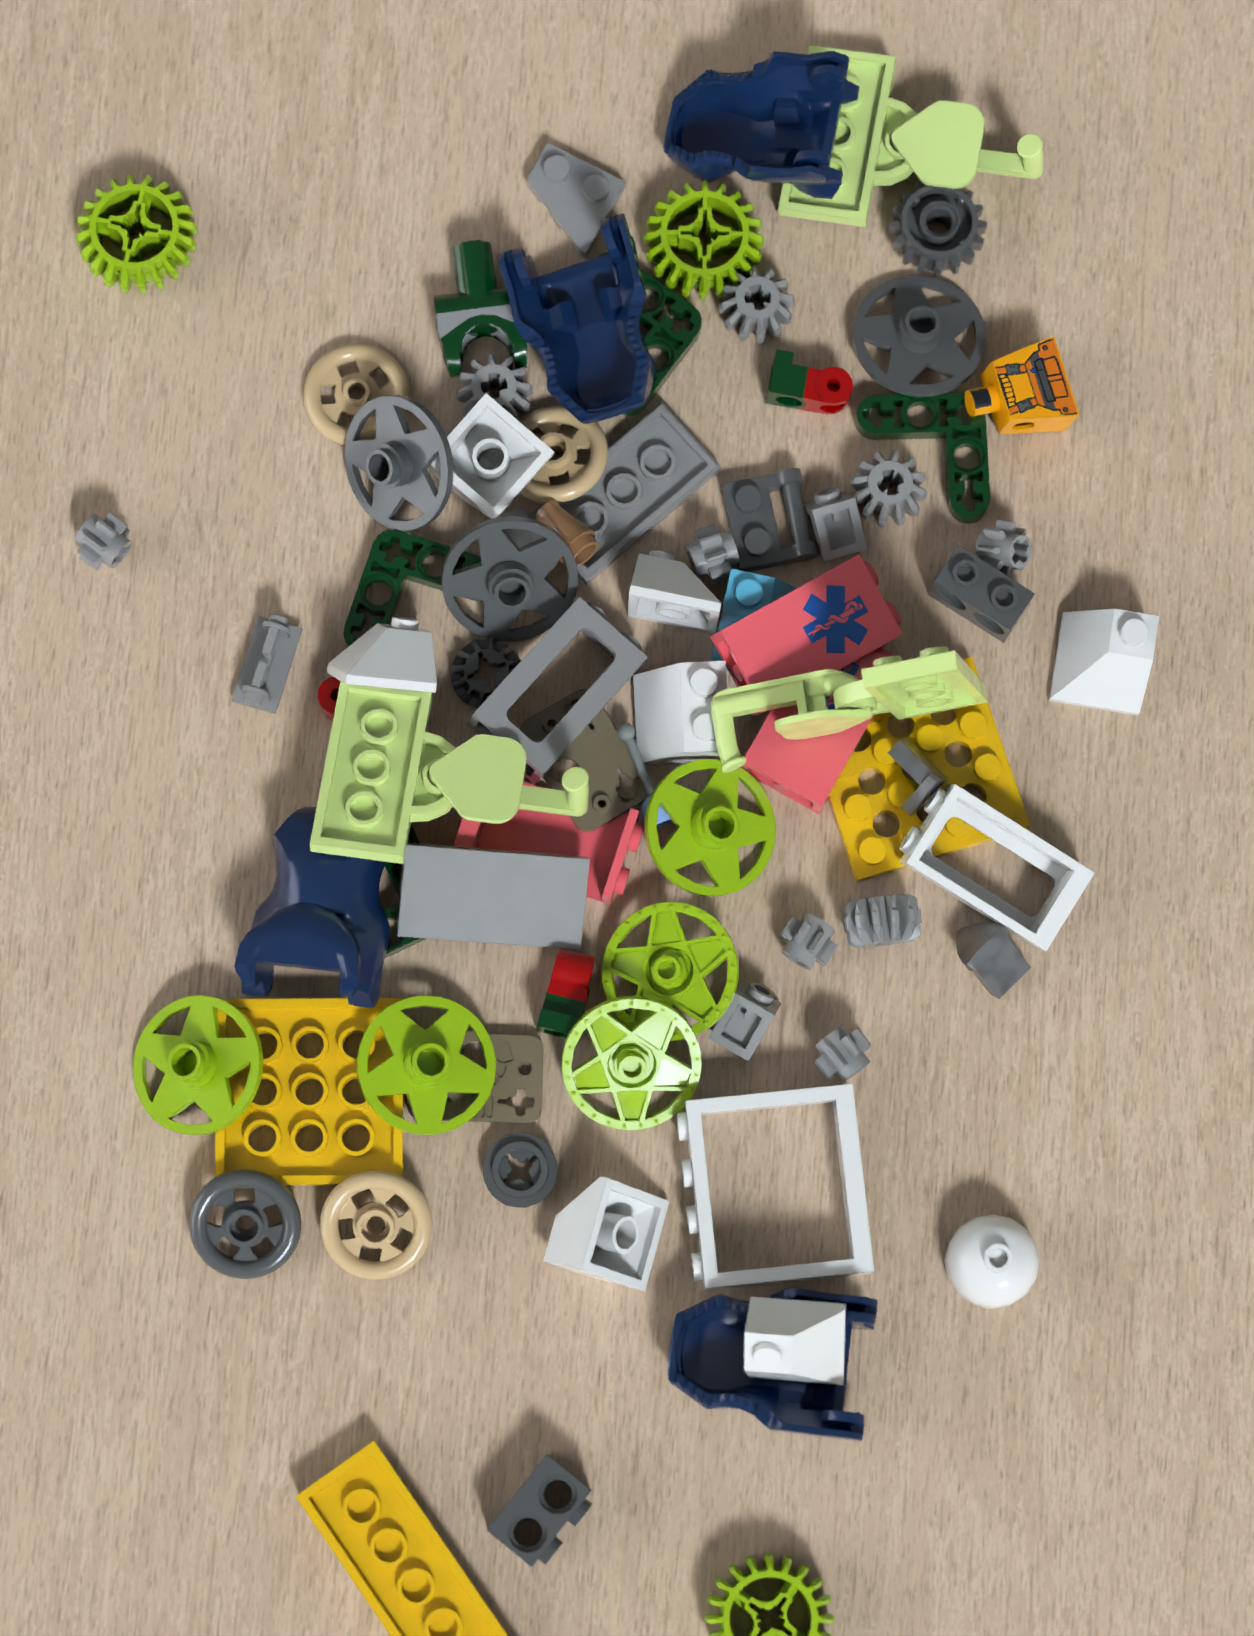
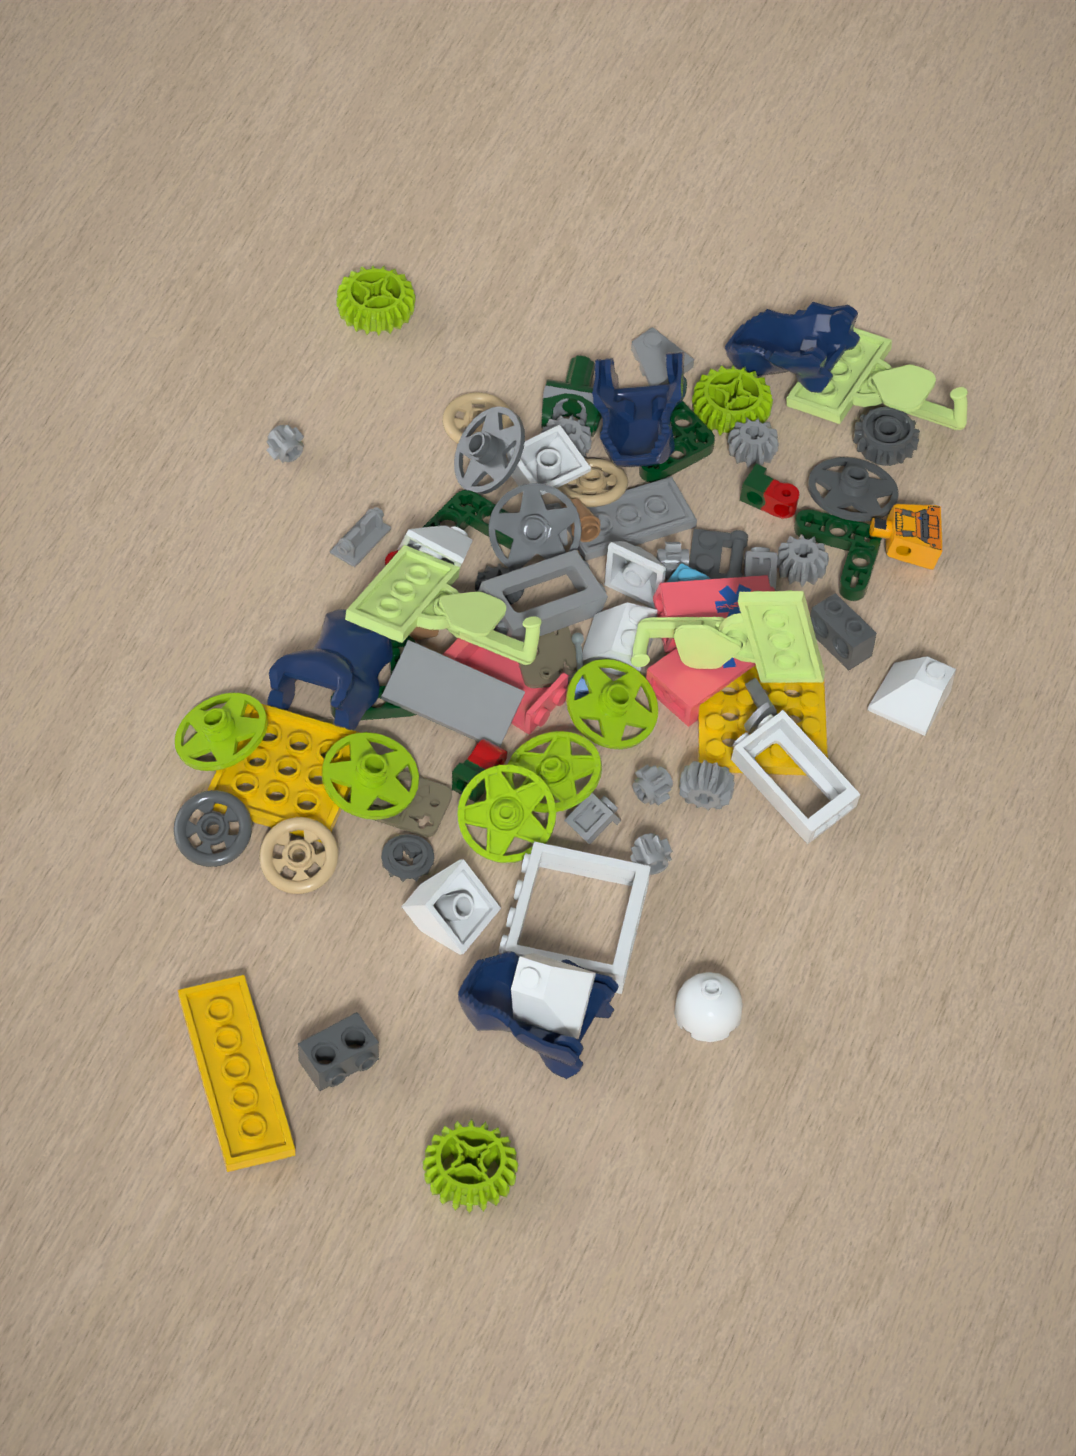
camera: 20 degrees right, 25 degrees down
flat silver tile [956,923,1031,999] -> none
light grey gear [975,520,1032,578] -> none

